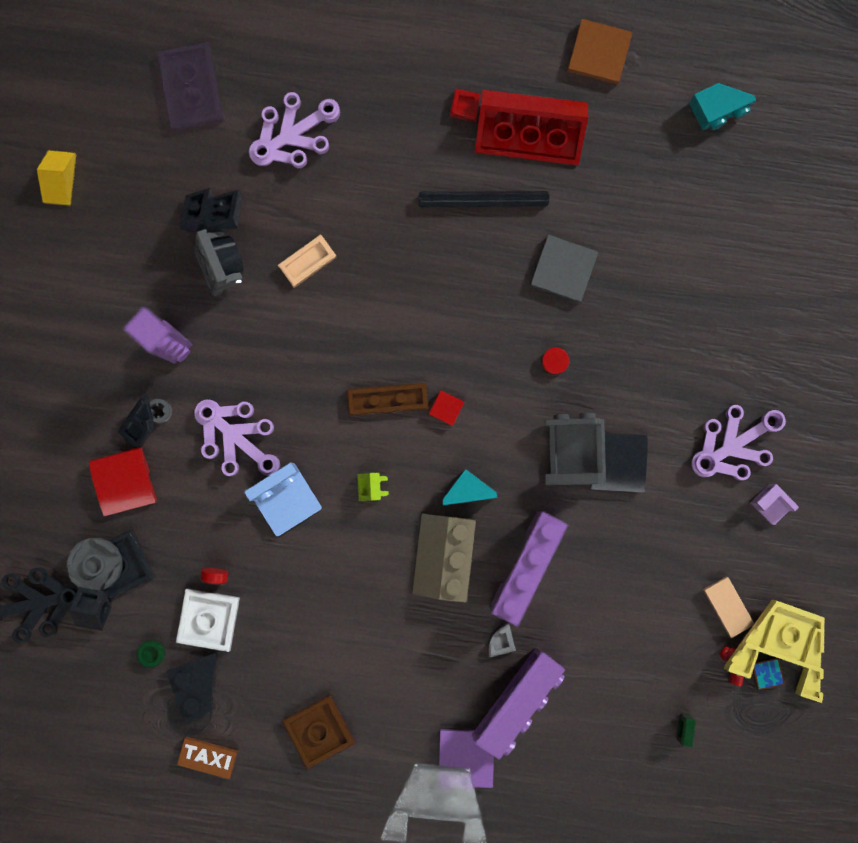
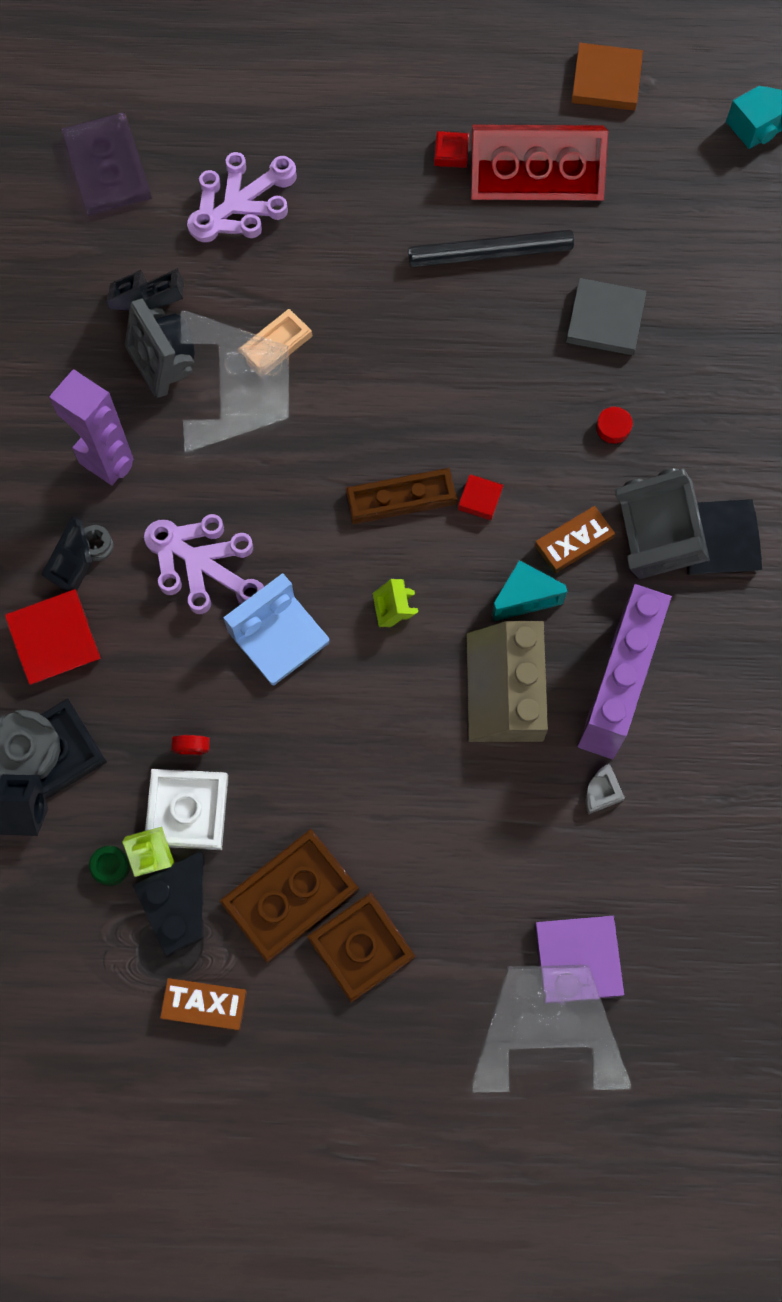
camera: 10 degrees left, 15 degrees down
medium lavender slope [472,648,565,759] -> none
none -> lime tile [122,826,174,877]
none -> clear wing [180,311,289,452]
none -> reddish brown tile [219,829,359,964]
none -> dark orange tile [534,506,615,574]

